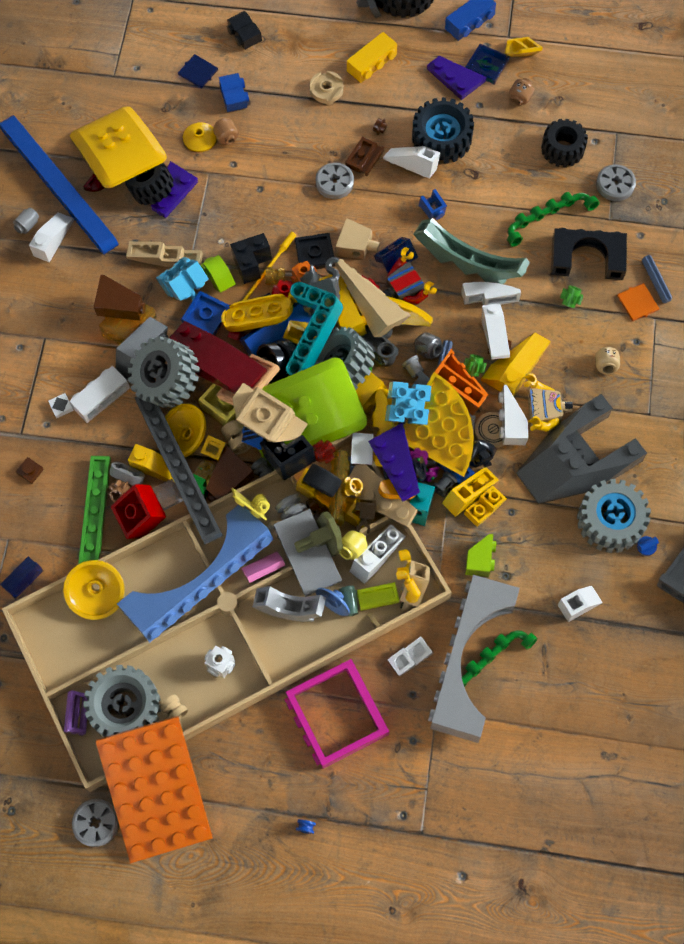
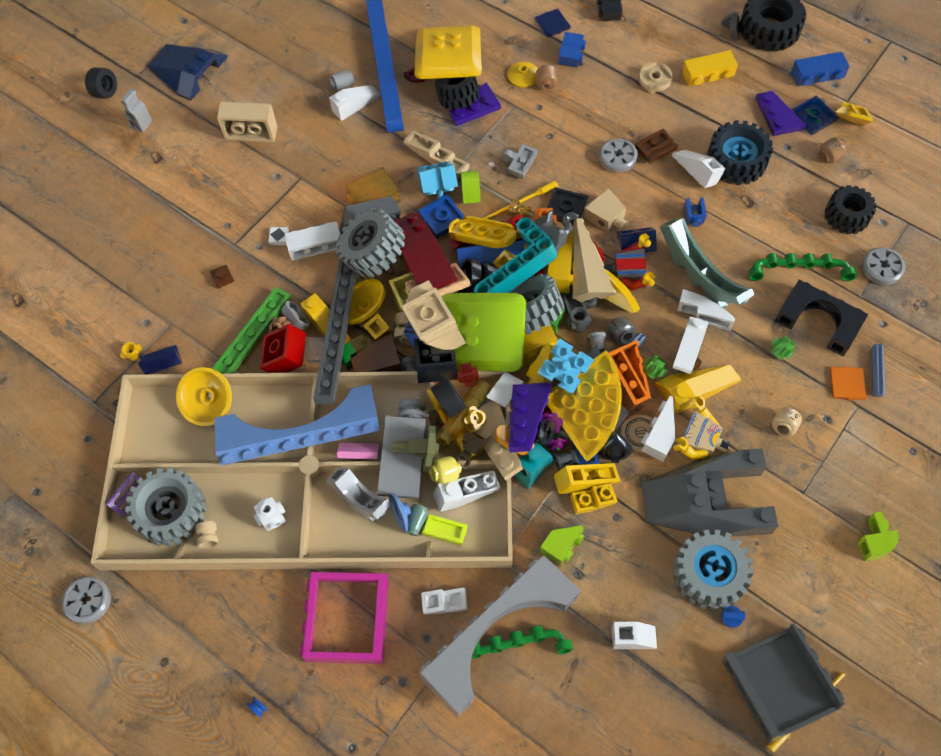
camera: 30 degrees right, 5 degrees down
reddish brown slope [94,275,145,321] -> none
orange plate [95,716,213,864] -> none
black brick [230,233,272,284] -> none
light yellow hinge [231,488,270,520] -> none
reddish brown plate [373,118,387,135] -> none
torso [396,549,430,612] -> none
none -> light grey plate [503,144,538,179]

